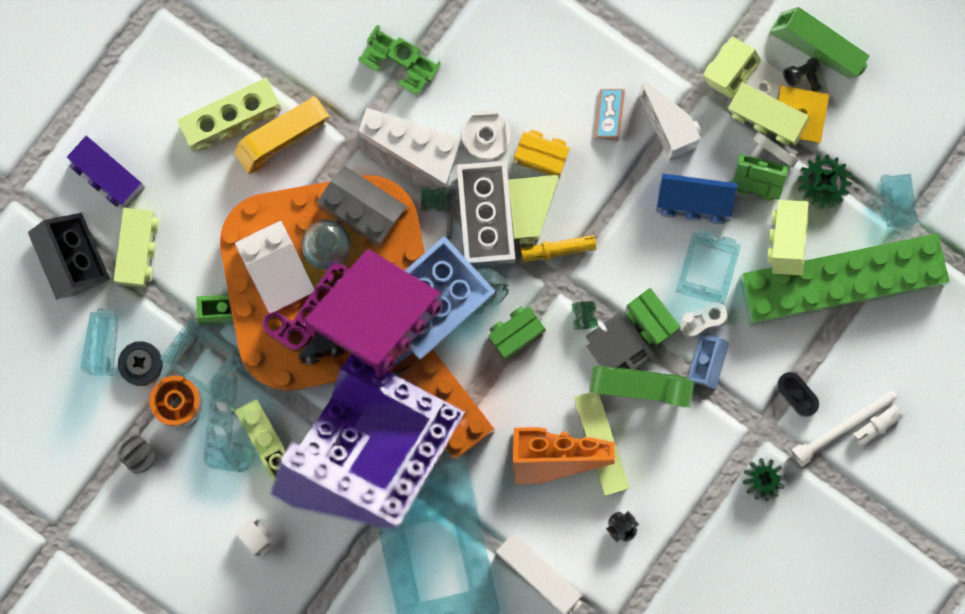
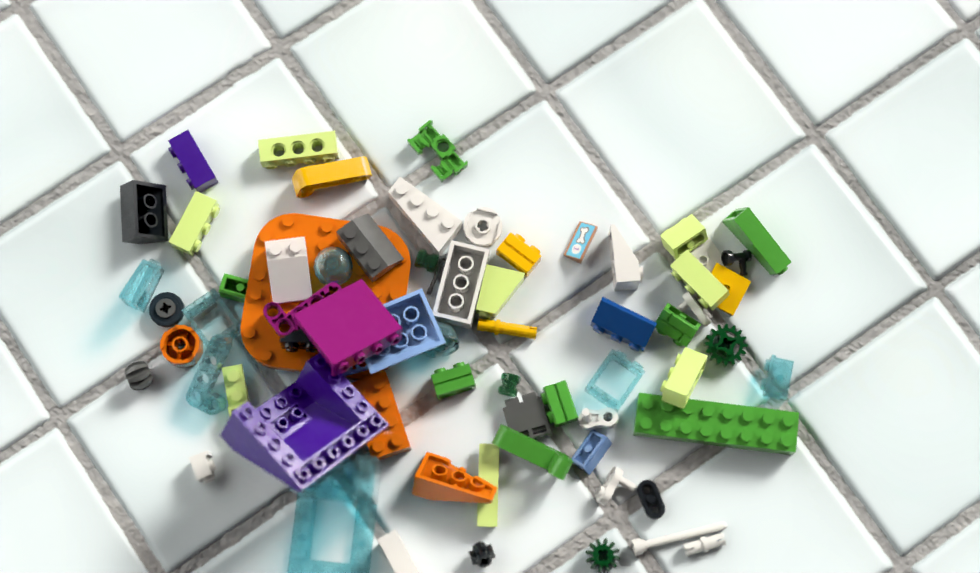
camera: 20 degrees right, 5 degrees down
none -> white piece [595,466,637,505]

